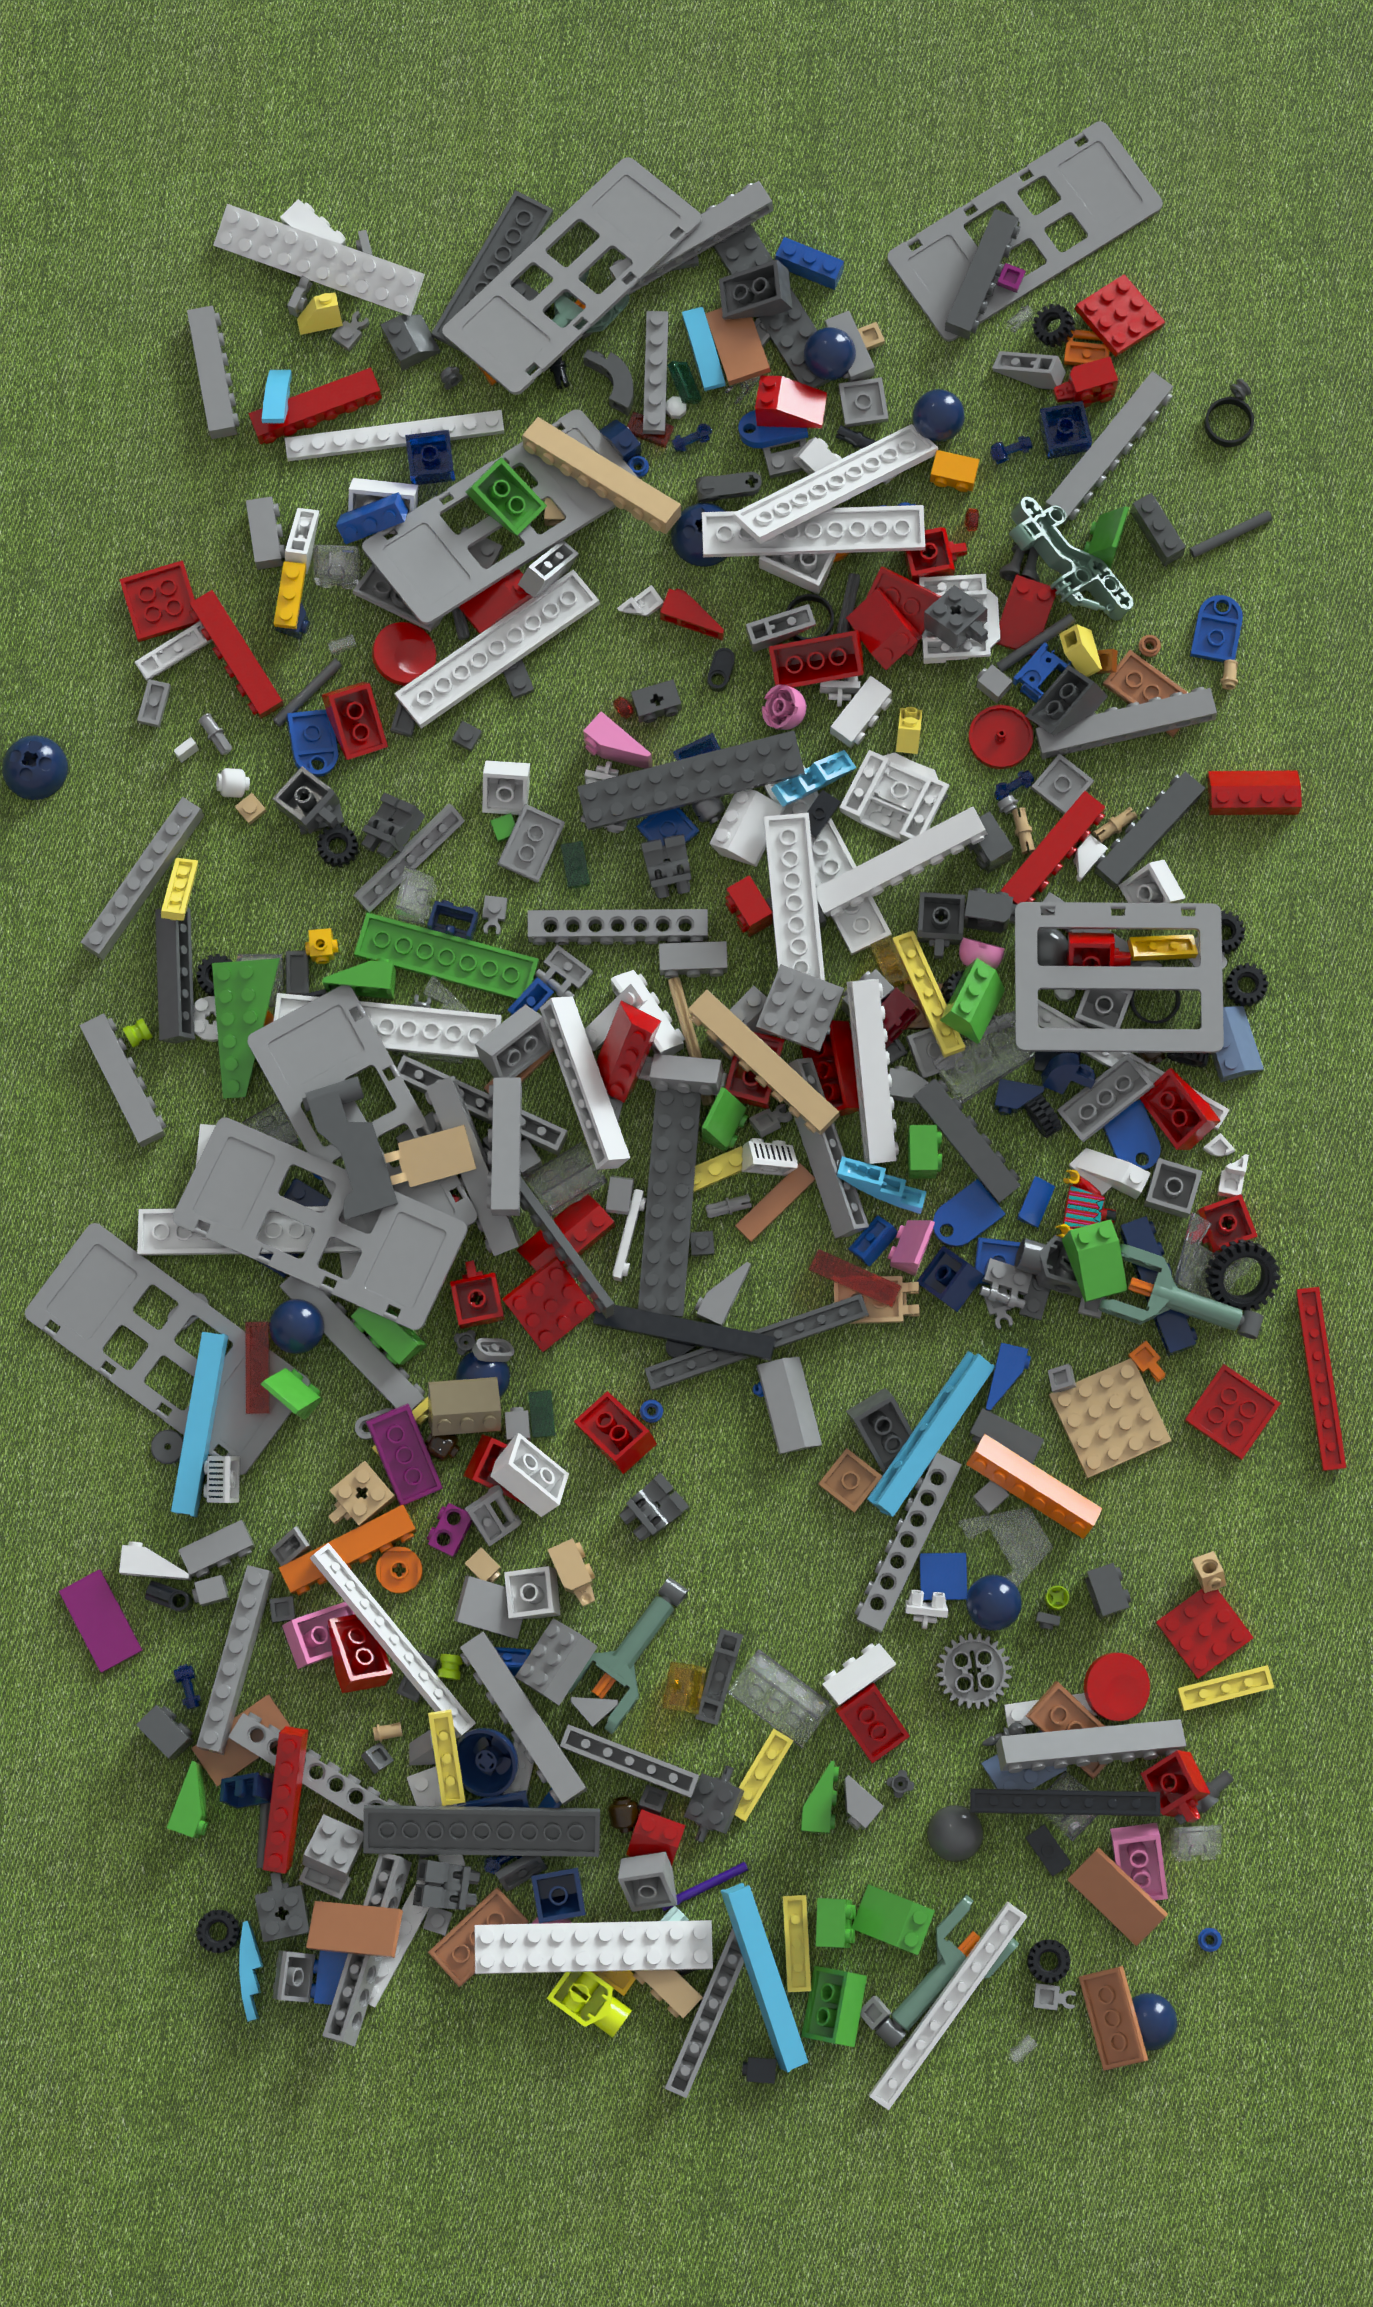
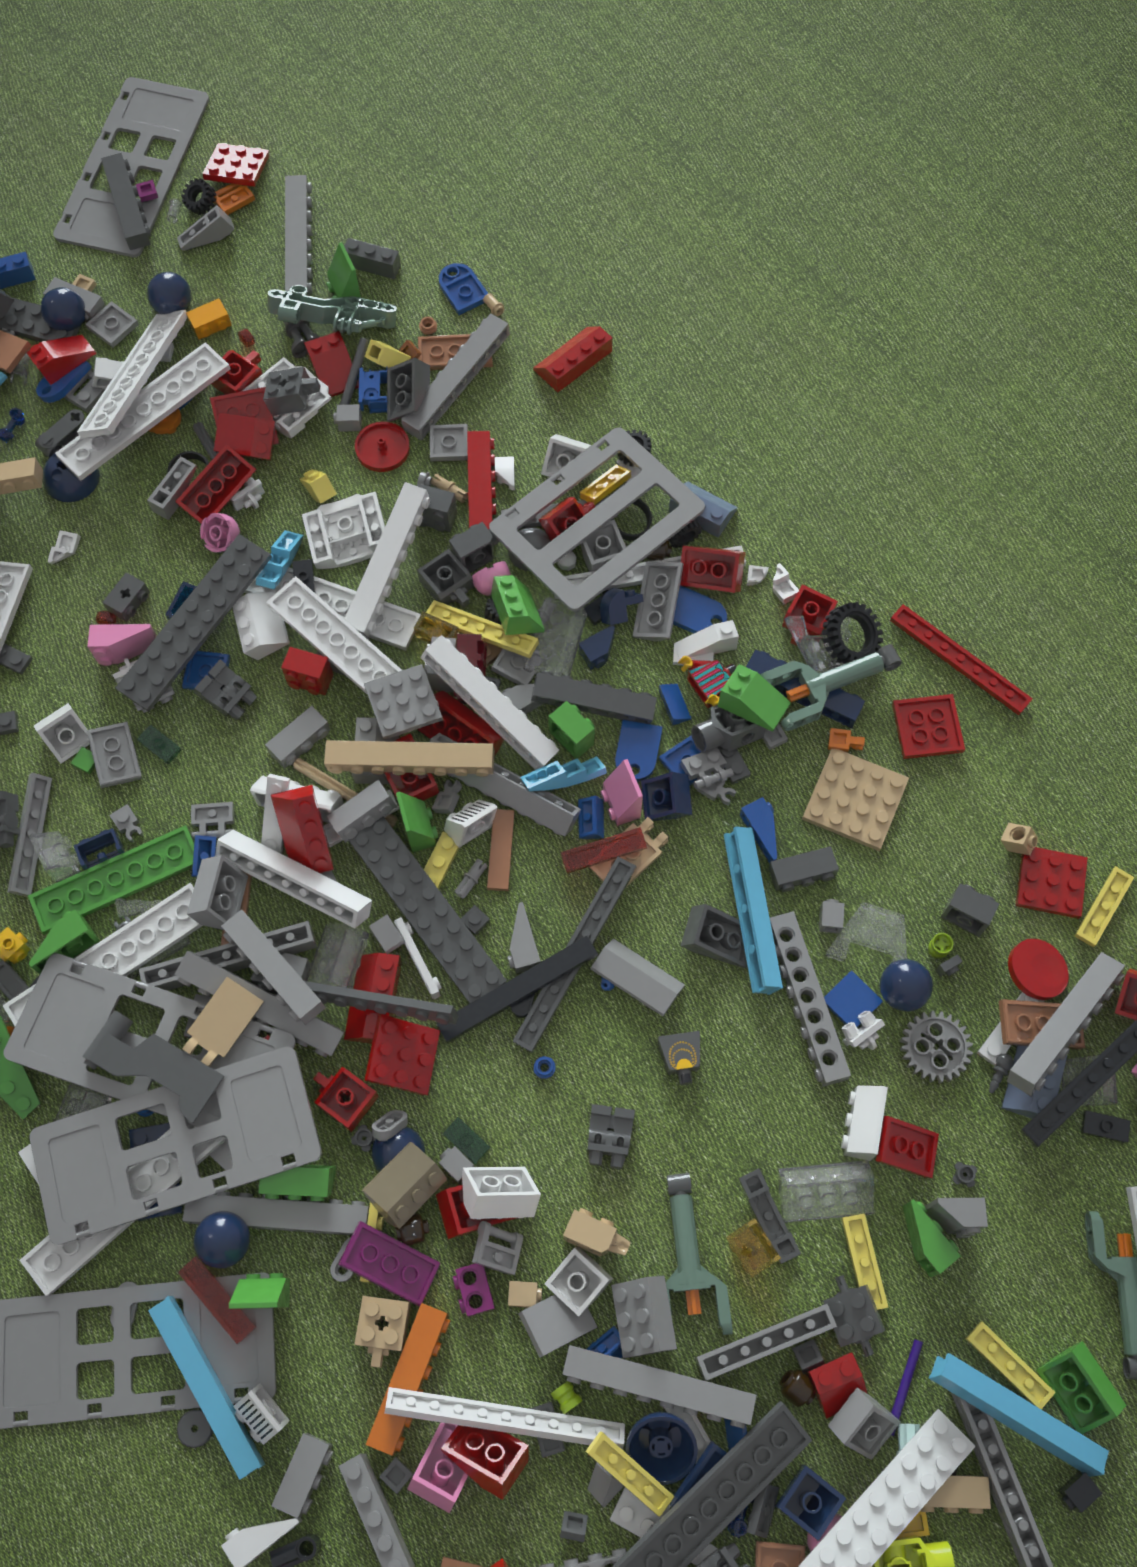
camera: 45 degrees left, 10 degrees down
light grey brick [192,1575,230,1607] -> none
light grey slope [270,1526,313,1566] -> none
tan pin [373,1722,403,1743] -> none
orange plate [376,1547,423,1594] -> none
light grey brick [528,909,708,945] -> none
light grey slope [571,1697,619,1728] -> none
red slope [574,1391,657,1474] -> none
red slope [660,589,724,641] -> none
flat silver head [692,797,725,824] -> none
black piece [707,648,735,692] -> none
white slope [759,553,836,595] -> none
bright green brick [816,1898,856,1948] -> none
medium nougat plate [818,1448,882,1513] -> none
white brick [830,676,892,748] -> none
black pin [835,425,877,449] -> none
bright green slope [851,1884,935,1955] -> none
light grey plate [860,1996,892,2030] -> none
dark grey piece [927,1805,983,1862] -> none
brick [966,1434,1102,1539] -> none
clear blue bar [990,436,1033,464] -> none
clear blue bar [994,770,1034,801] -> none
black tyre [1024,1094,1062,1139] -> none
clear blue brick [1038,401,1092,459] -> none
light grey plate [1048,1364,1076,1393] -> none
red hinge [1053,356,1118,409] -> none
tan pin [1093,807,1138,843] -> none
dark grey brick [1094,771,1205,890] -> none
light grey brick [1143,1158,1203,1219] -> none
dark grey piece [1189,510,1272,558] -> none
black tyre [1204,397,1254,447] -> none
black tyre [1225,963,1268,1007] -> none
dark grey bush [1230,378,1251,401] -> none
none -> dark grey torso [657,1031,700,1085]

